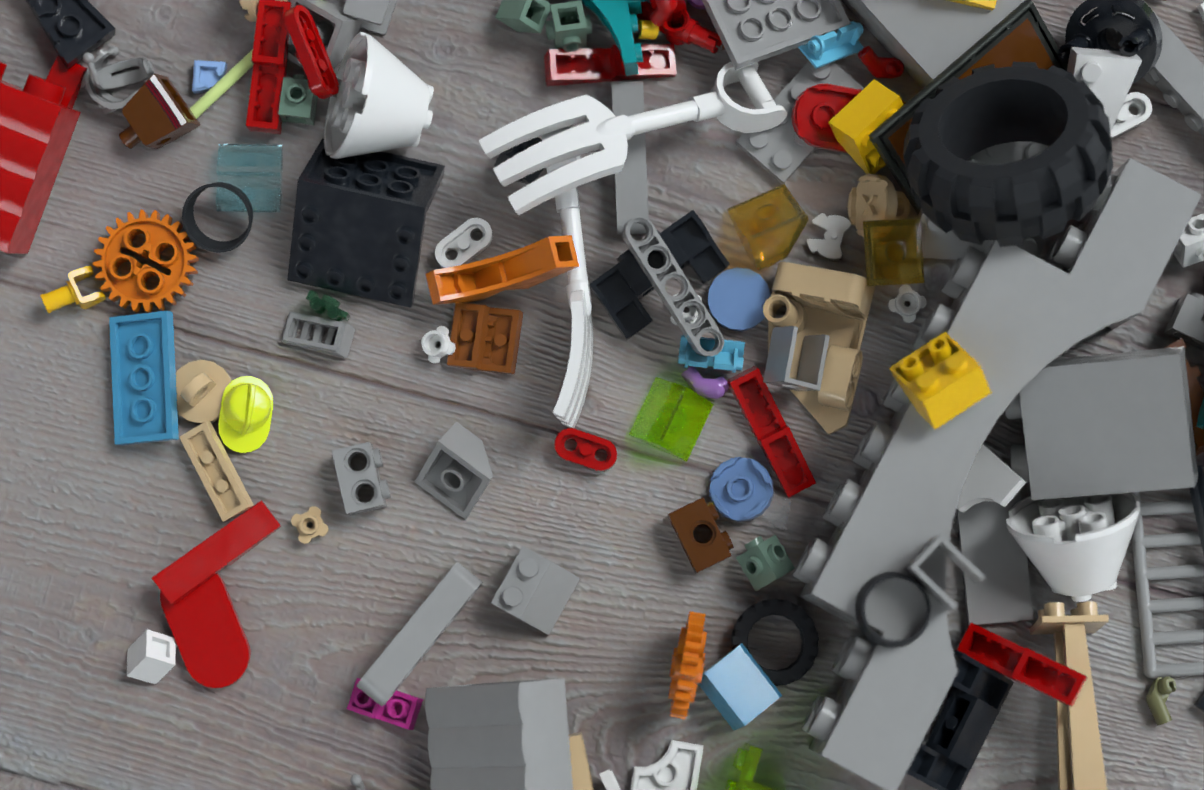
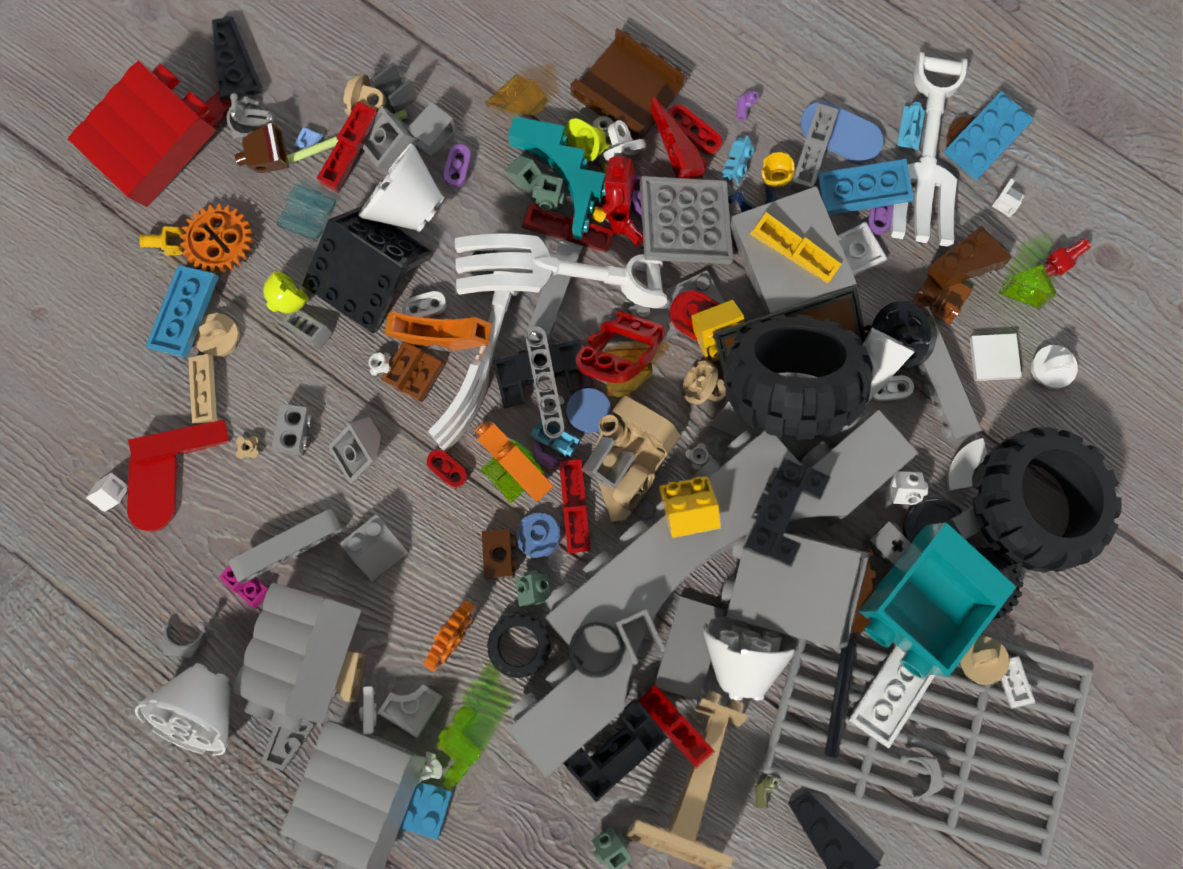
camera: 20 degrees right, 5 degrees down
black tyre [182,182,253,253] -> none
neon yellow piece [218,376,273,453] -> none
sand green brick [278,74,318,125] -> none
red plate [284,5,339,99] -> none
clear green piece [306,290,350,322] -> none
slope [698,643,782,731] -> none
medium azure hinge [798,21,864,69] -> none
white piece [806,213,851,261] -> none
red arm [857,46,904,78] -> none
clear yellow slope [863,219,925,287] -> none
white tile [957,444,1026,513] -> none
none -> neon yellow cylinder [263,270,309,314]
none -> medium lavender plate [444,144,471,188]
none -> orange arch [473,420,554,502]
none -> red slope [576,310,665,383]
none -> black bracket [743,458,831,567]

